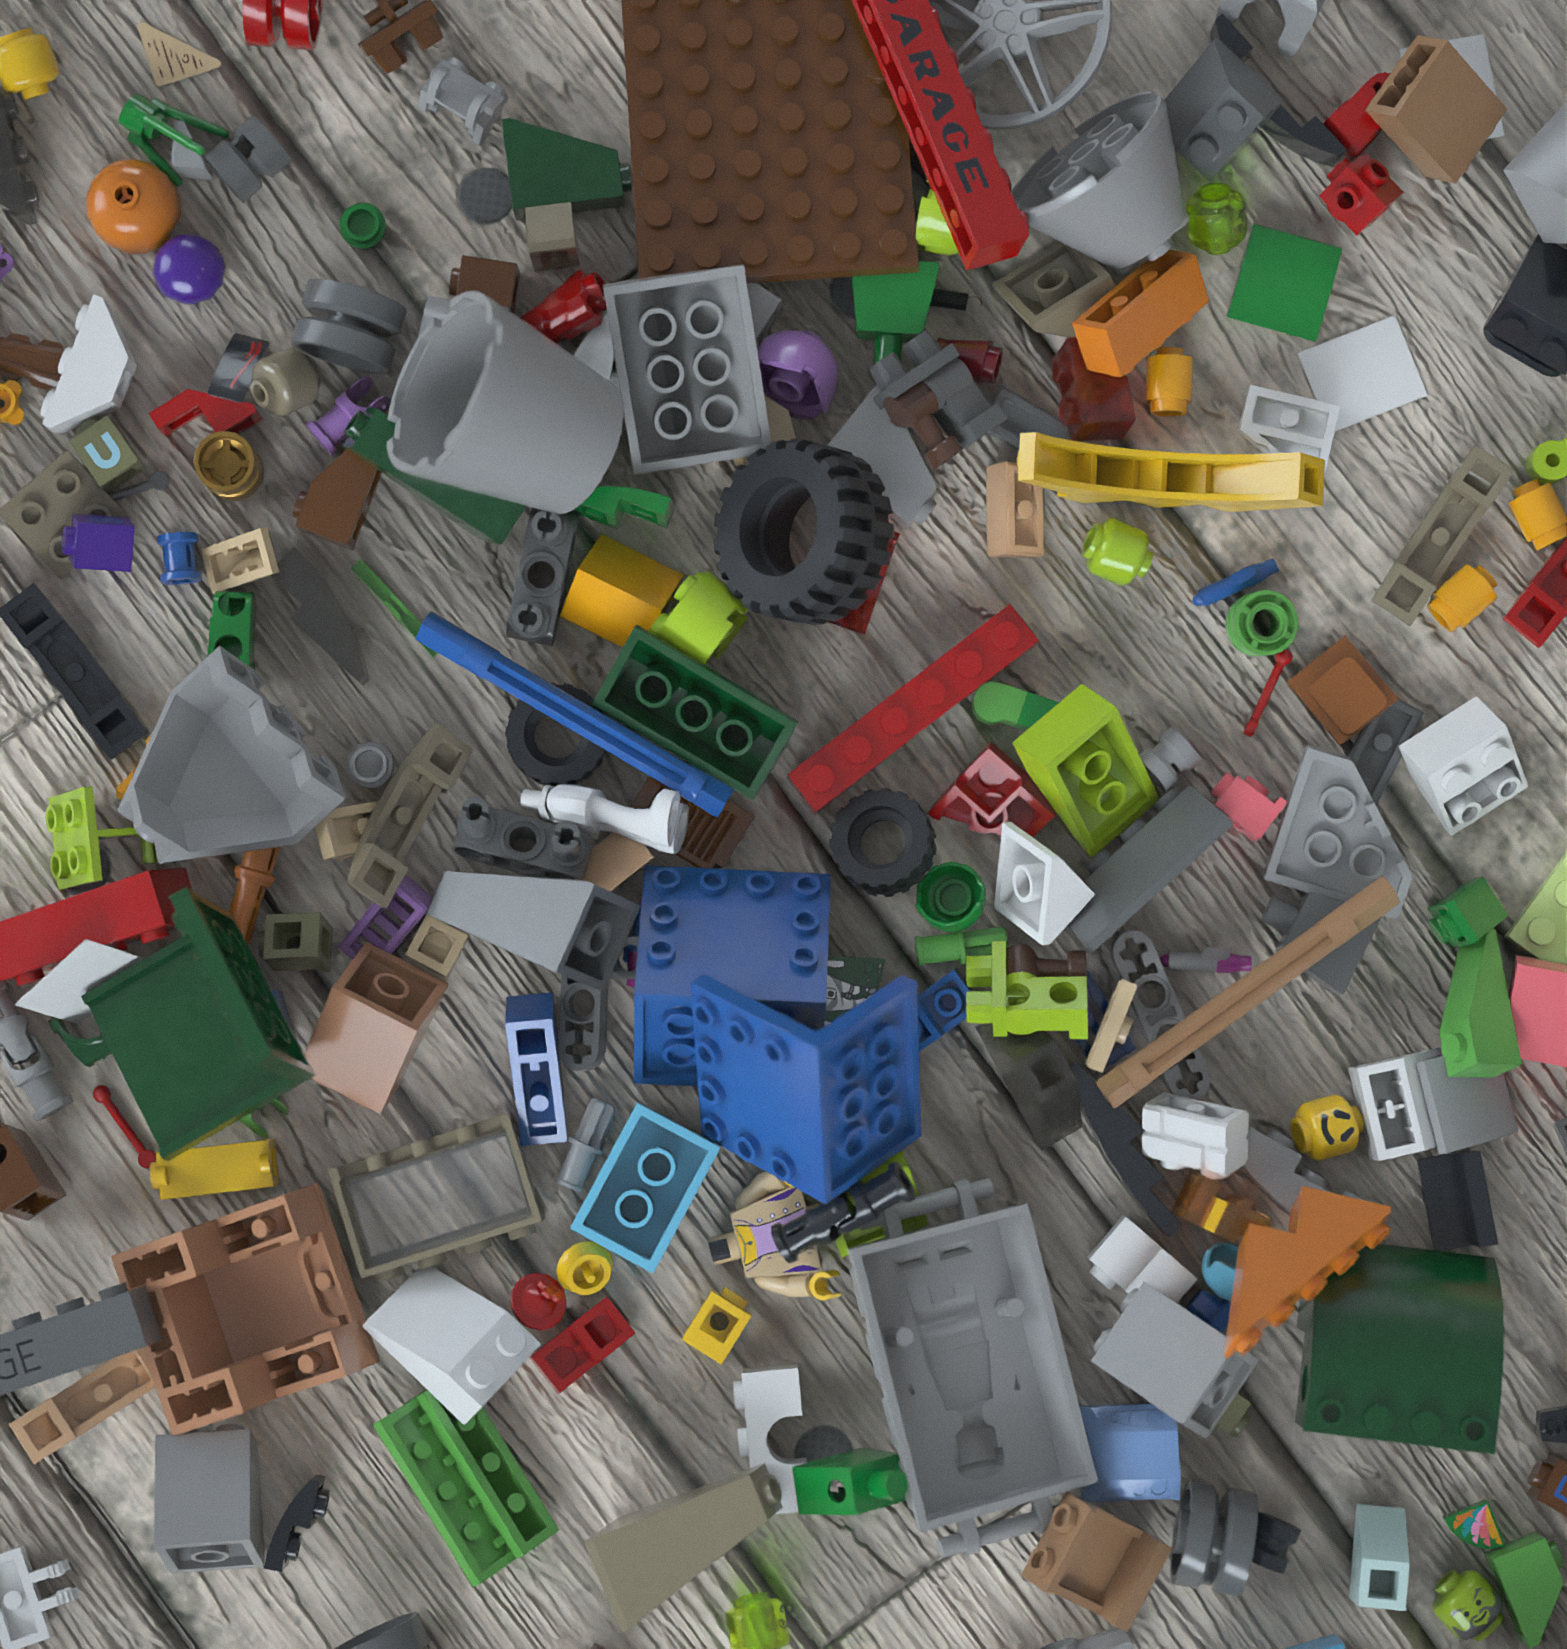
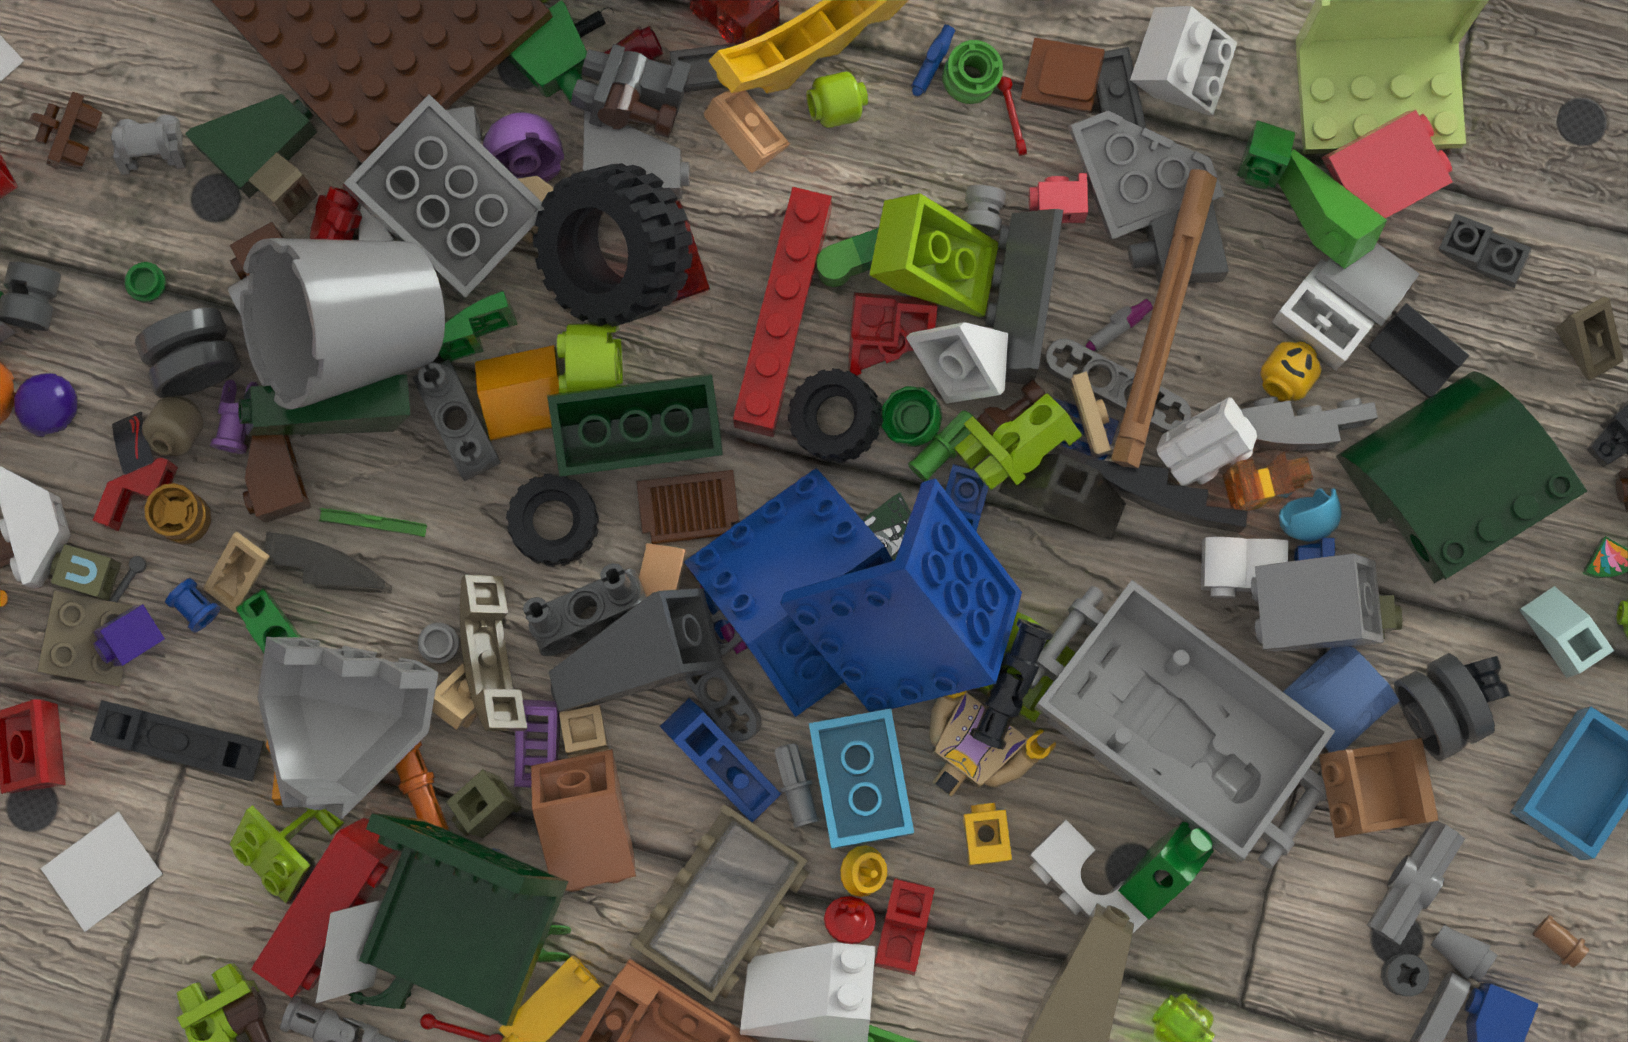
camera: 30 degrees left, 5 degrees down
blue piece [415,611,734,818] -> none
white piece [520,784,689,854] -> none
orange slope [1224,1186,1391,1358] -> none

